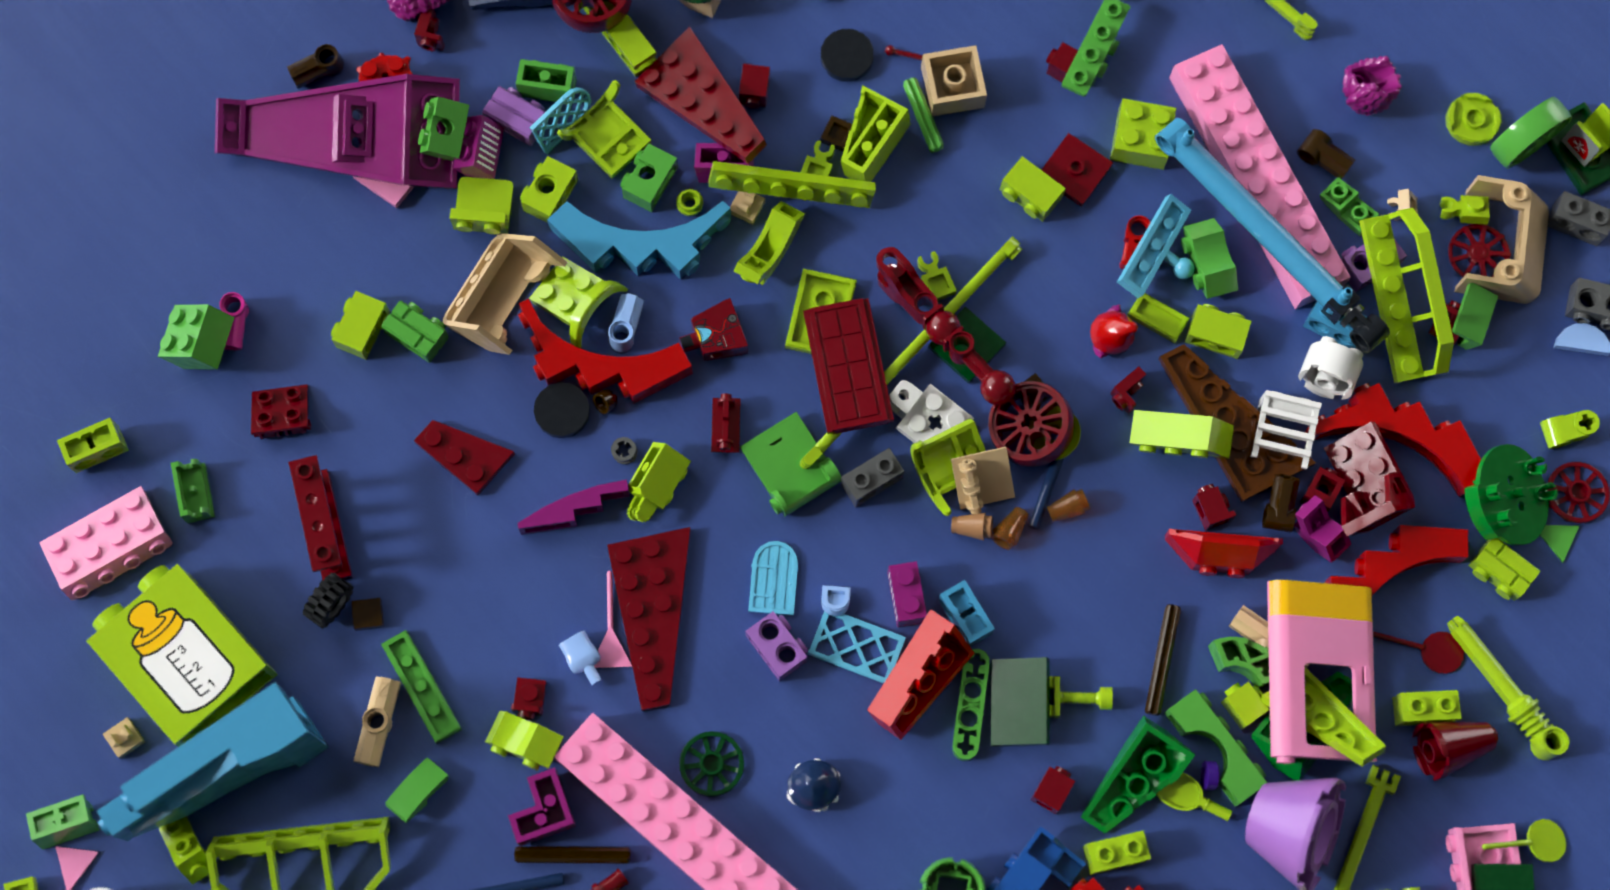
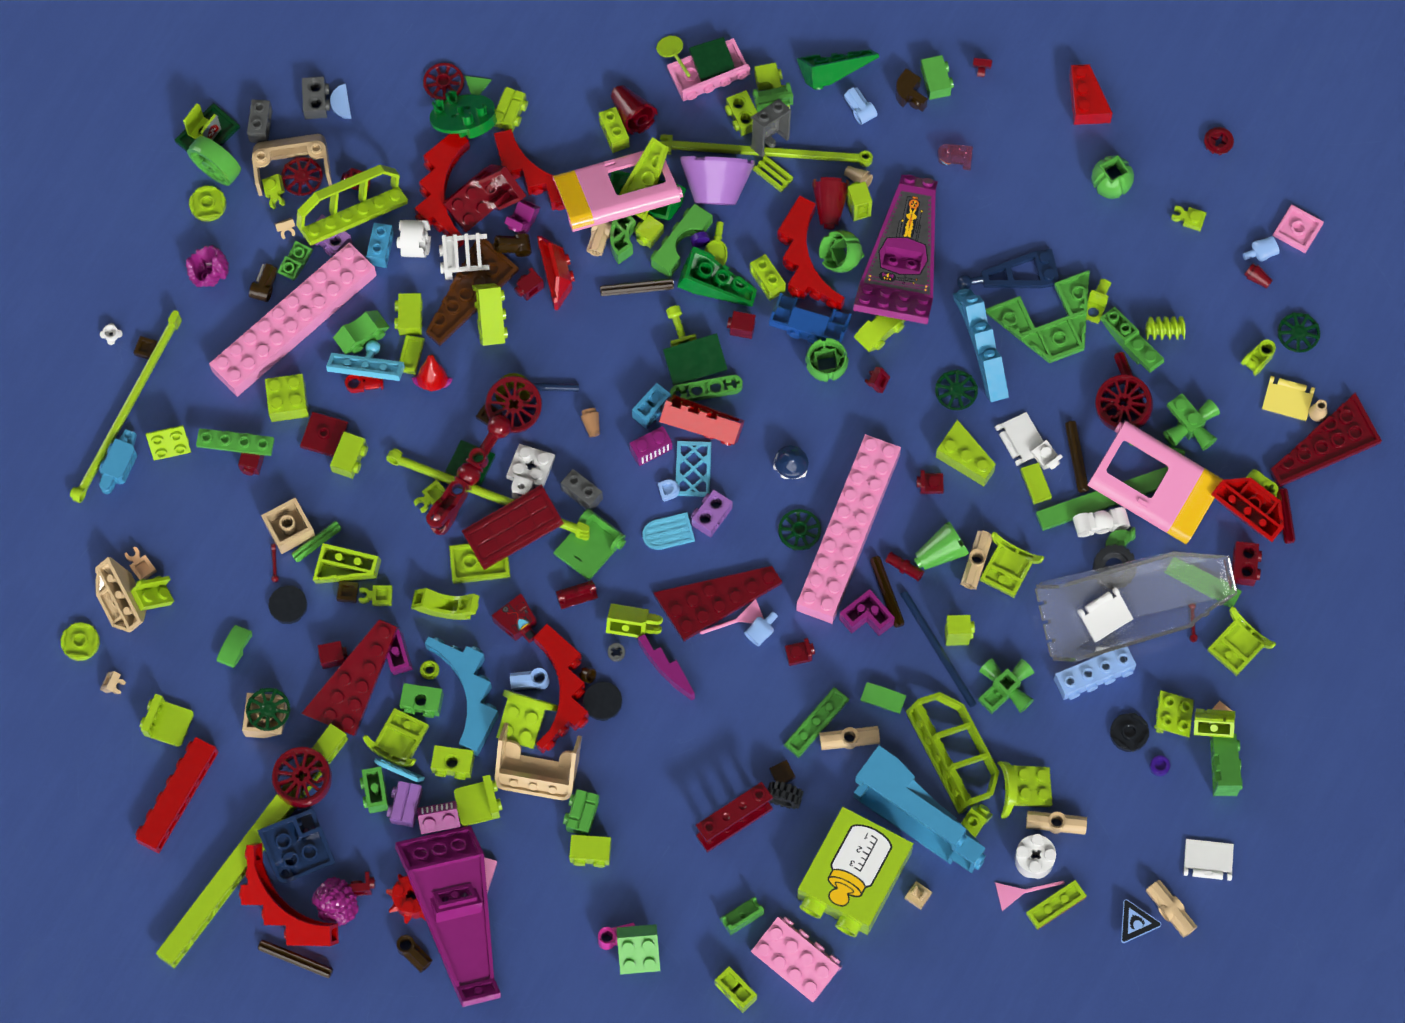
camera: 105 degrees left, 5 degrees down
bright green hinge [26,794,99,850] -> none
dark red hinge [251,384,311,439] -> none
dark red wing [414,420,515,496] -> none
bright green brick [418,97,469,161] -> none
lime brick [485,711,564,771] -> none
lime plate [708,161,876,208] -> none
tan tile [730,191,765,225] -> none
lime piece [910,418,986,516] -> none
tan hinge [951,447,1015,514] -> none
clear orange cone [992,507,1029,550] -> none
clear orange cone [1047,489,1091,522] -> none
dark red bracket [1110,366,1146,414] -> none
dark azure piece [1155,118,1390,353] -> none
dark red brick [1300,467,1345,512] -> none
dark red piece [1373,631,1464,674] -> none
lime piece [1447,615,1569,761] -> none
bright green panel [1452,283,1498,350] -> none
lime piece [1540,410,1600,450] -> none

